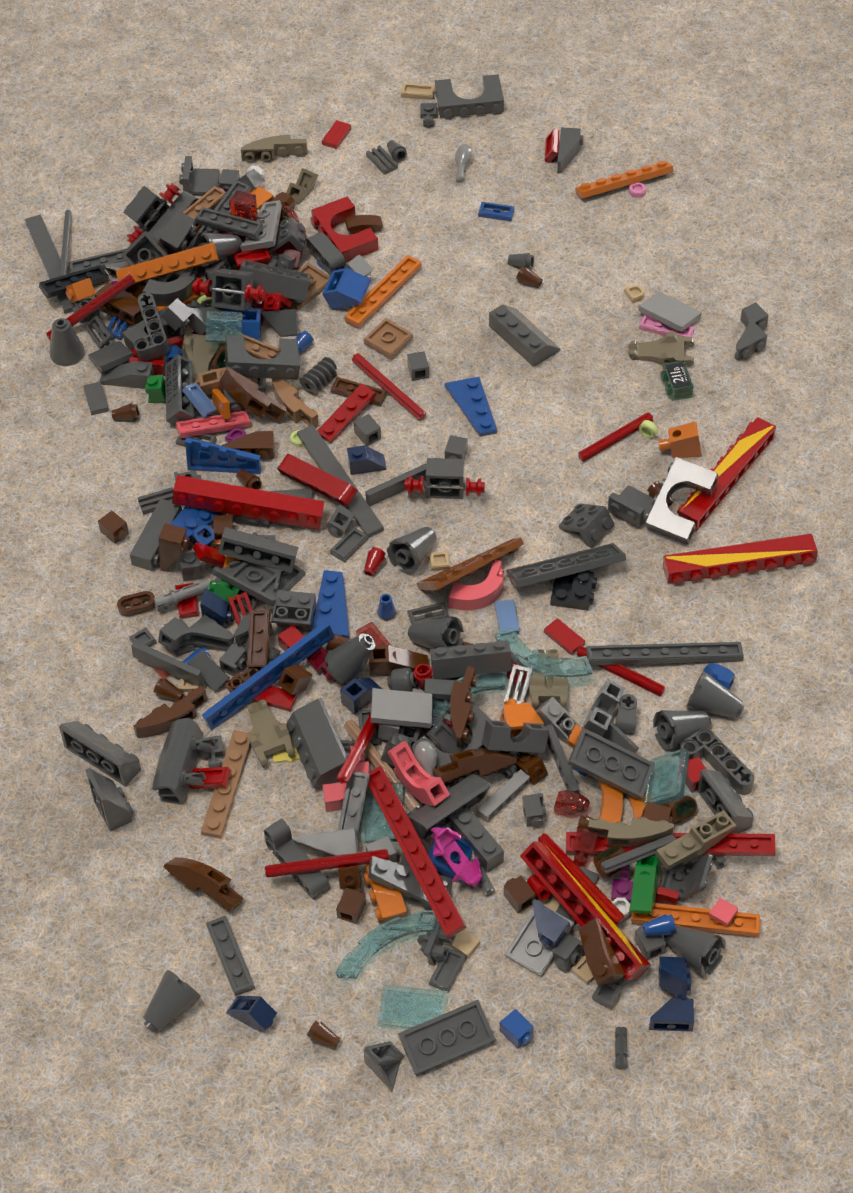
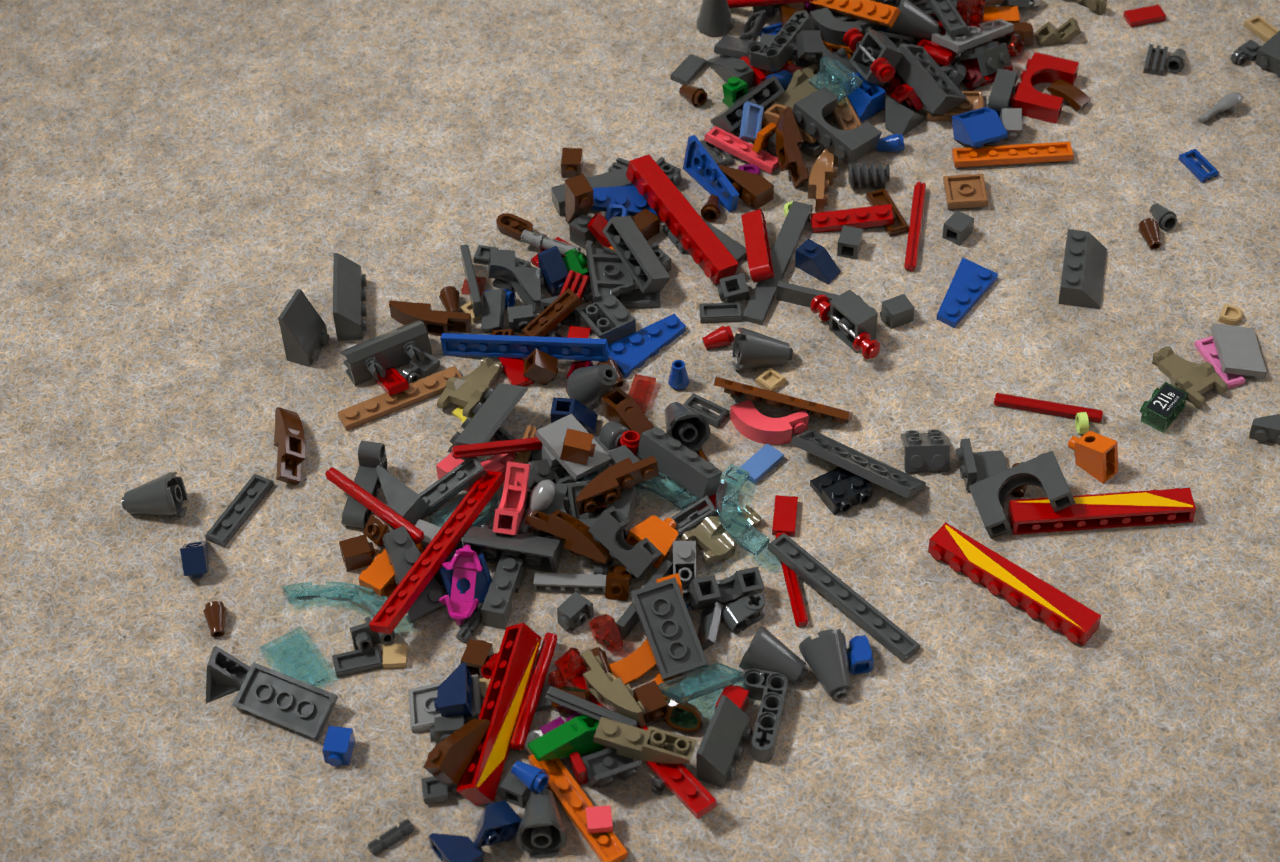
camera: 50 degrees right, 5 degrees down
none -> dark orange brick [560,428,596,465]

